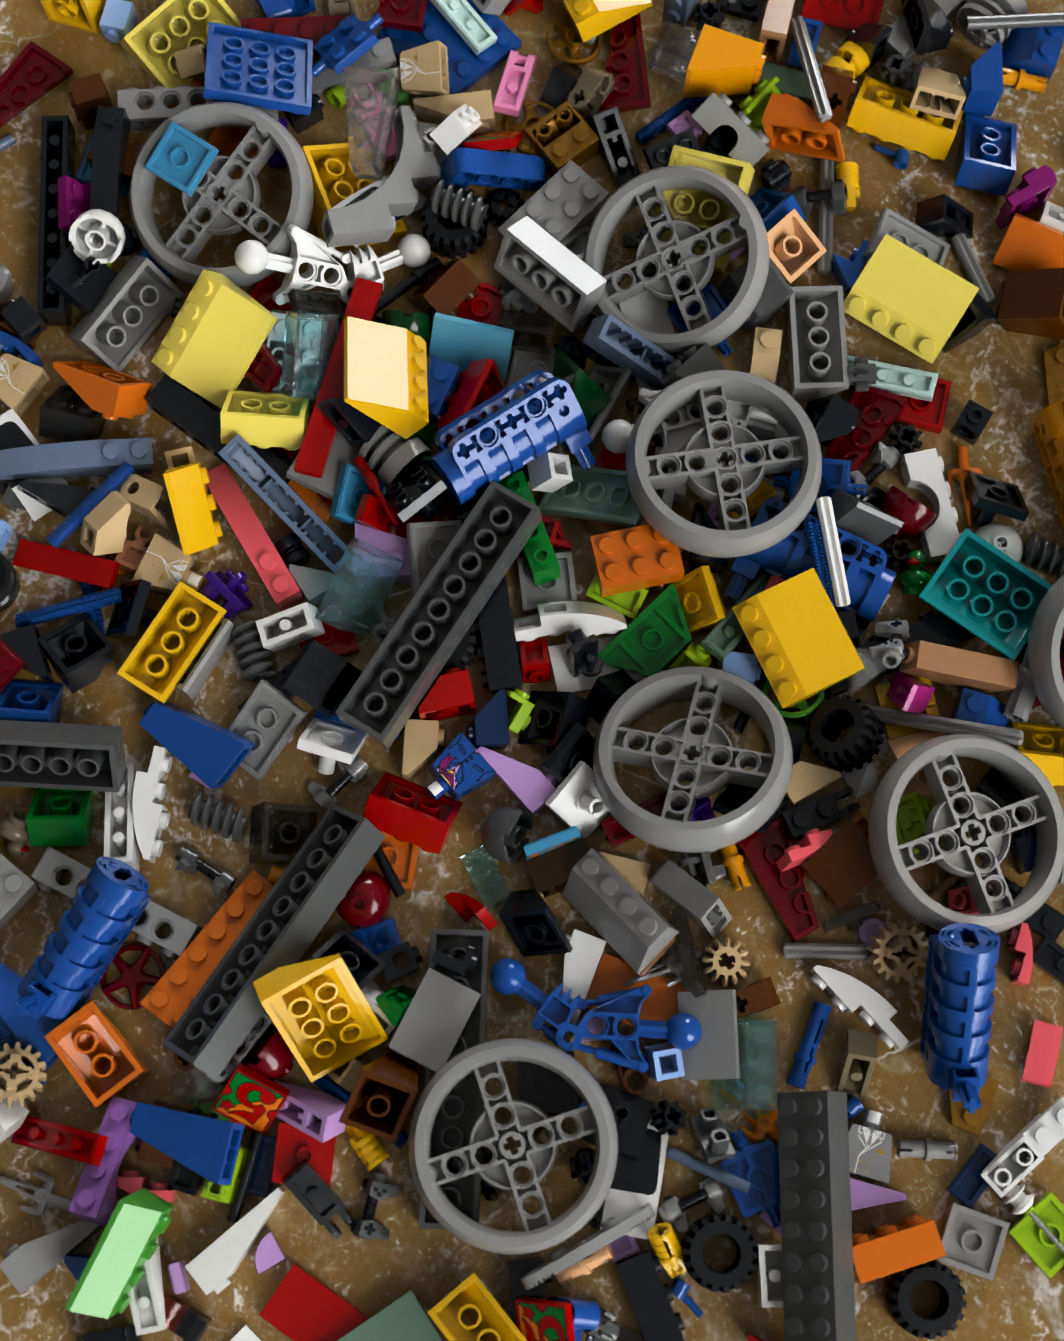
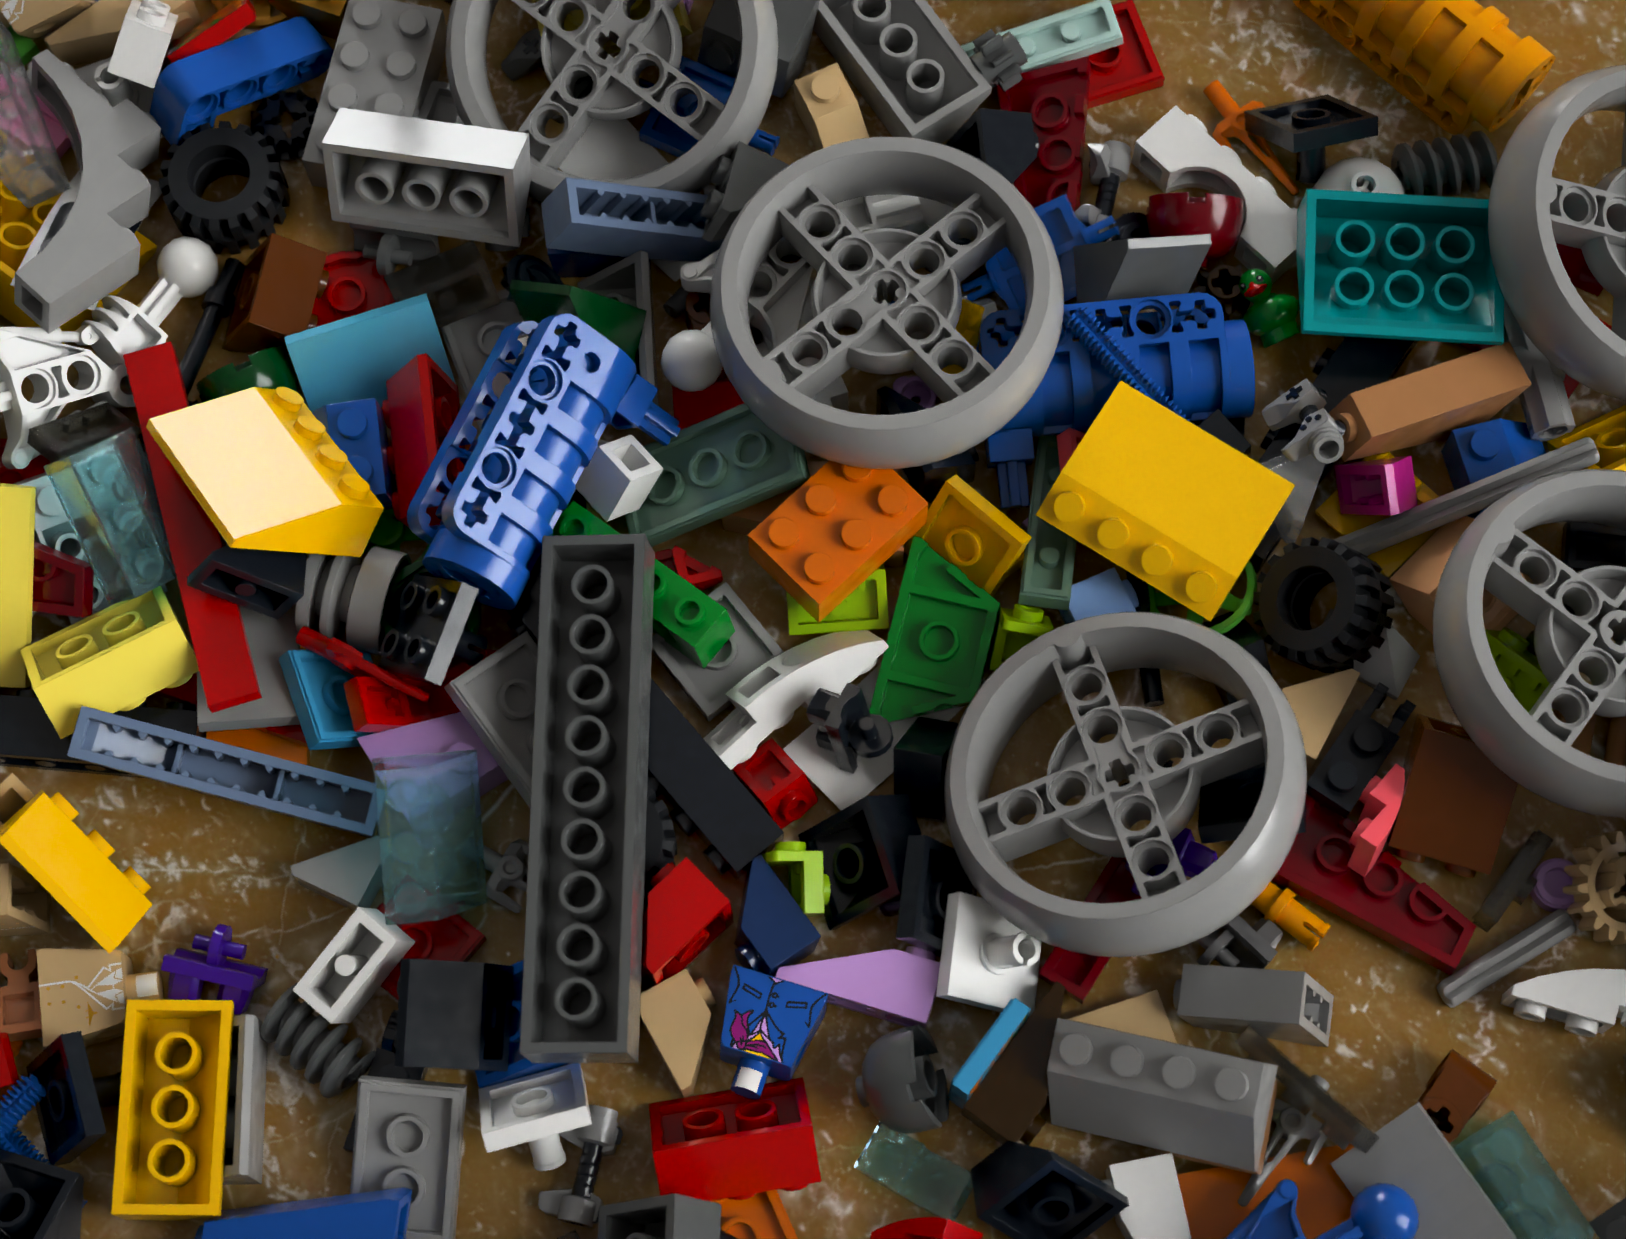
camera: 30 degrees left, 5 degrees down
coral slope [206,463,304,612] -> none
black wheel [274,533,311,570] -> none
dark grey piece [428,179,489,231] -> none
tan gear [701,937,750,987] -> none
blue pin [787,1001,832,1090] -> none
white axle [816,496,851,607] -> none
black gear [888,423,923,455] -> none
black brick [950,399,993,445] -> none

